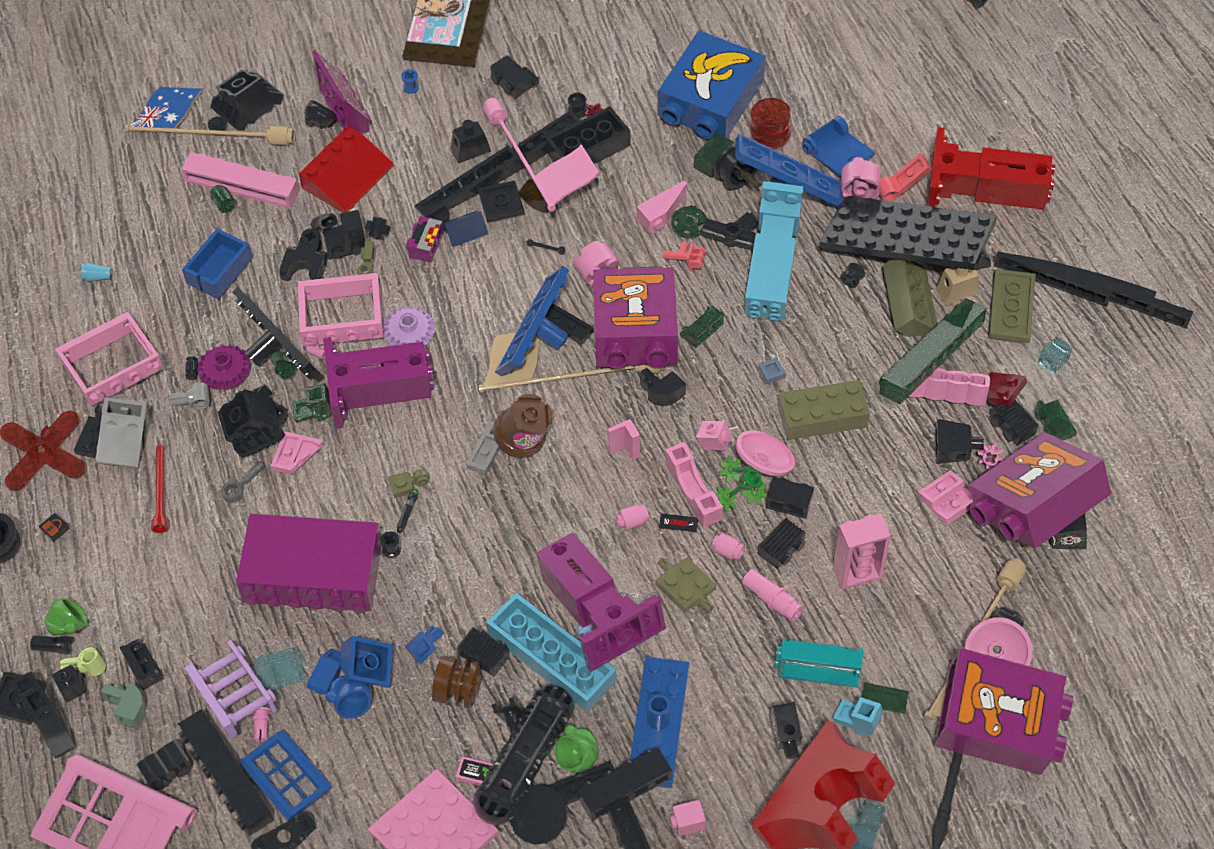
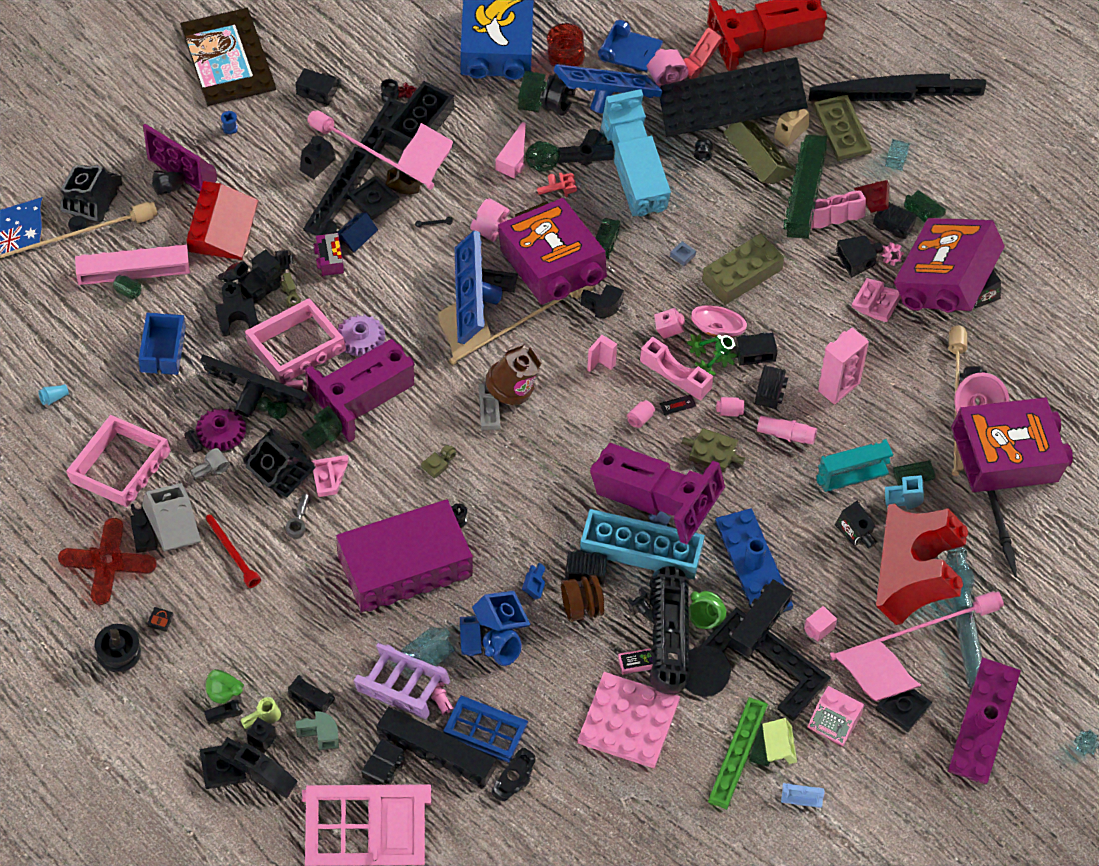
camera: 30 degrees left, 0 degrees up
black piece [397,489,418,533] -> none

